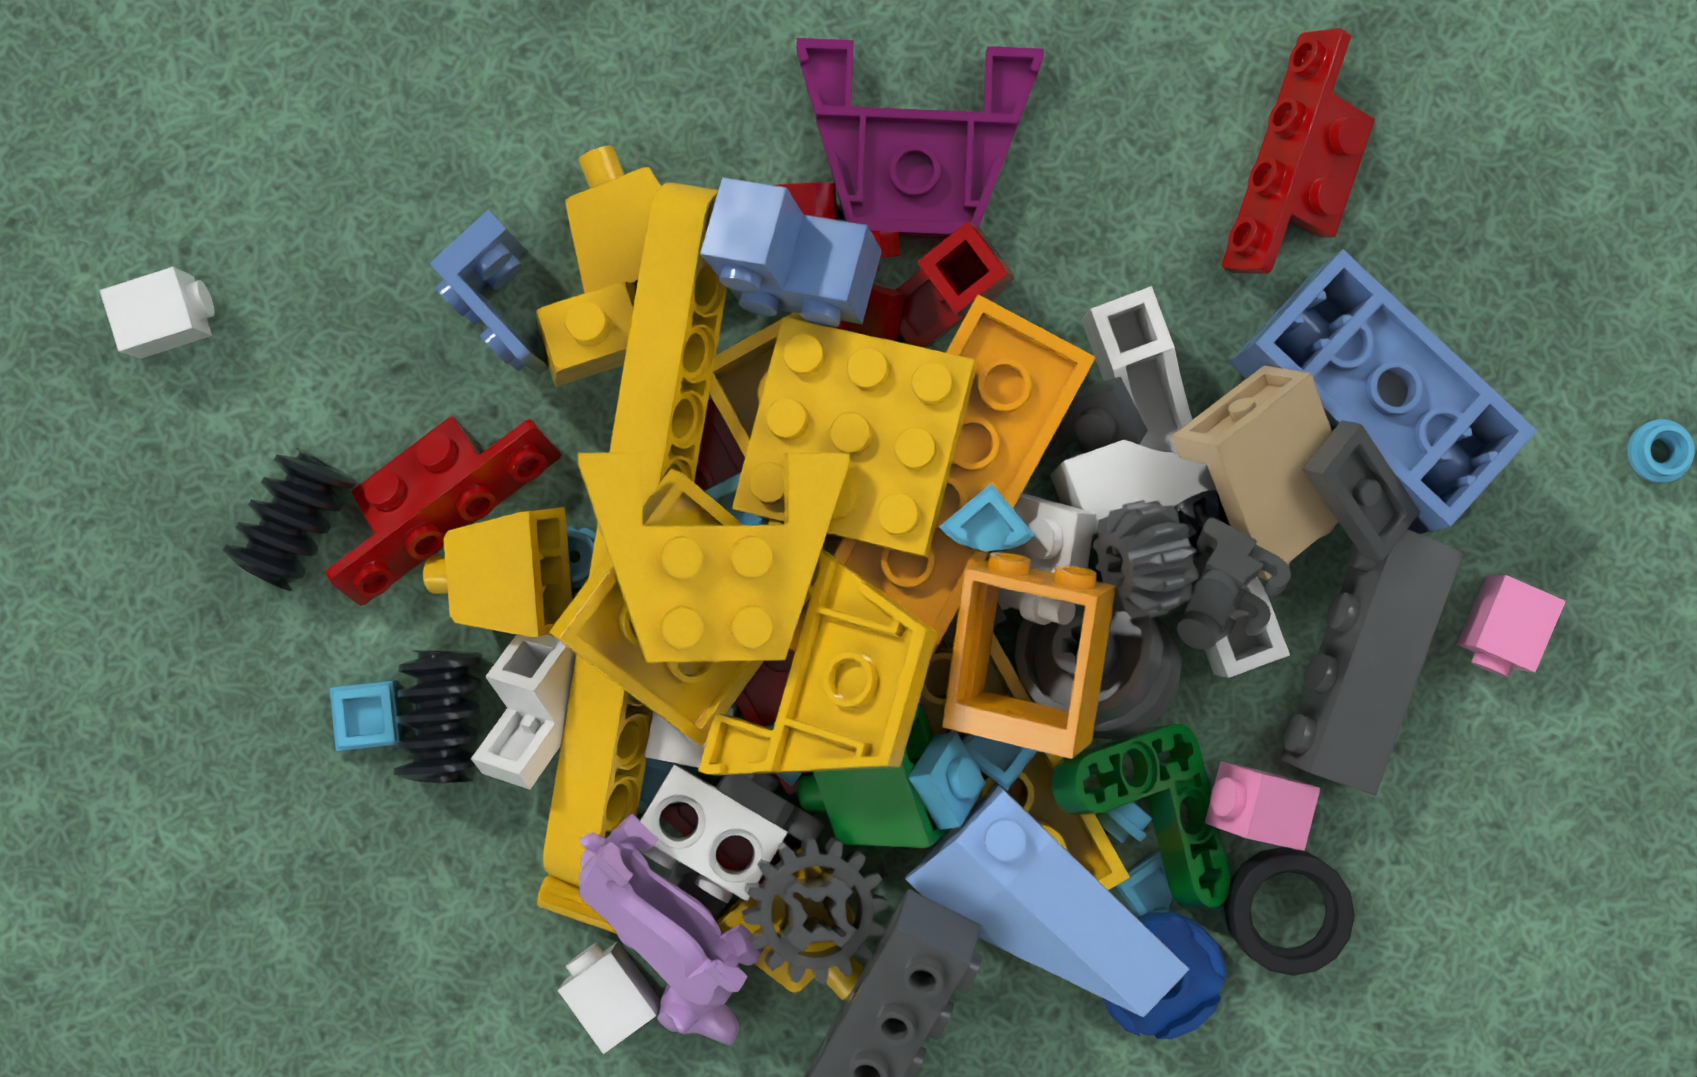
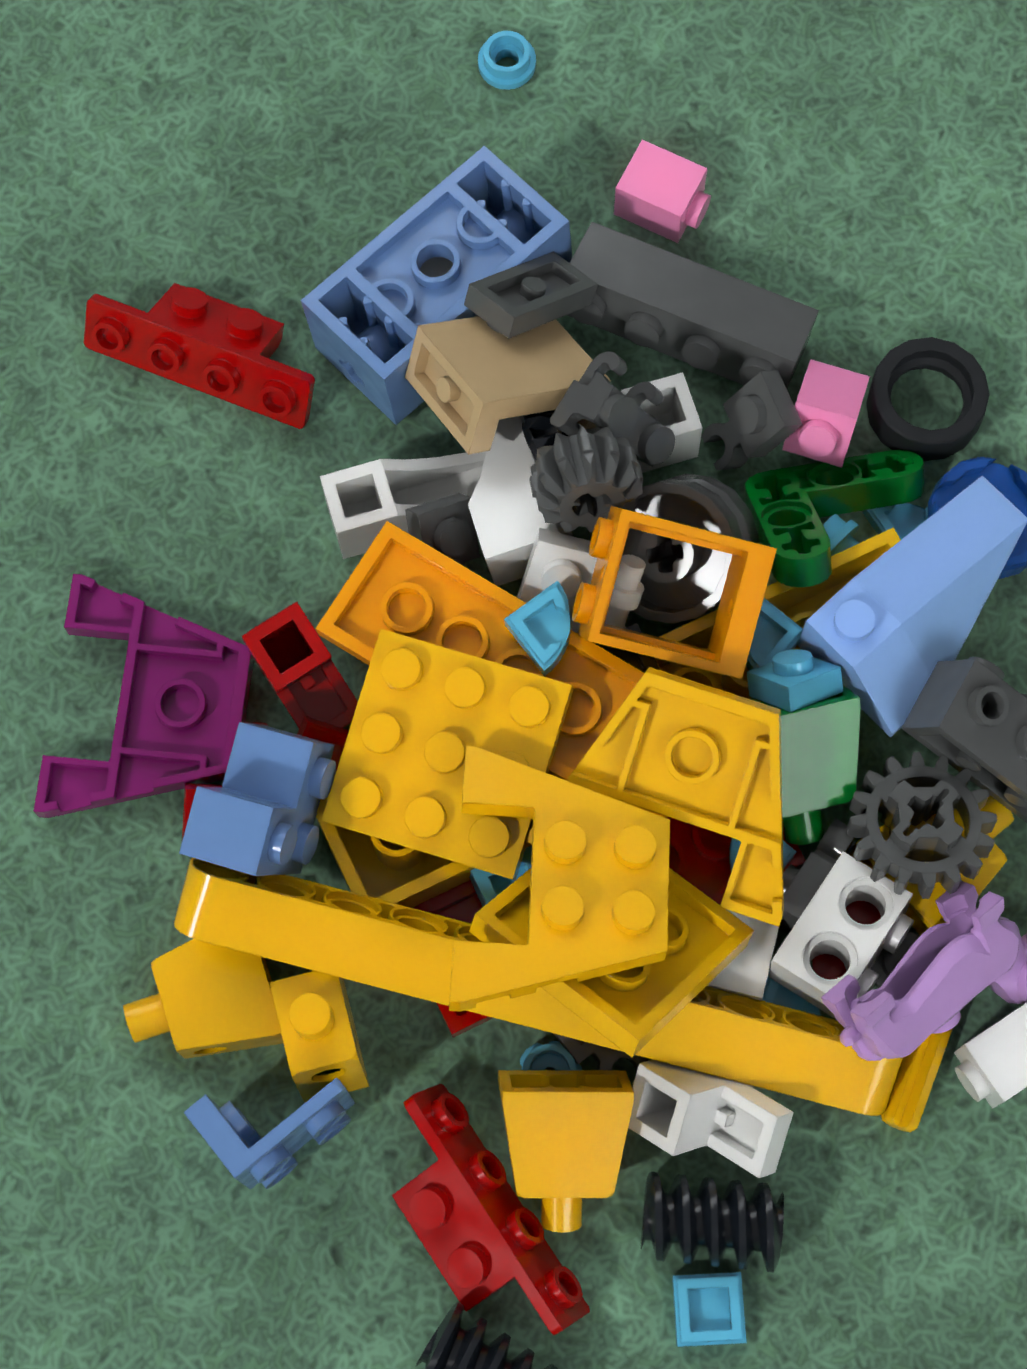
camera: 85 degrees left, 15 degrees down
none -> dark grey plate [701,370,803,470]

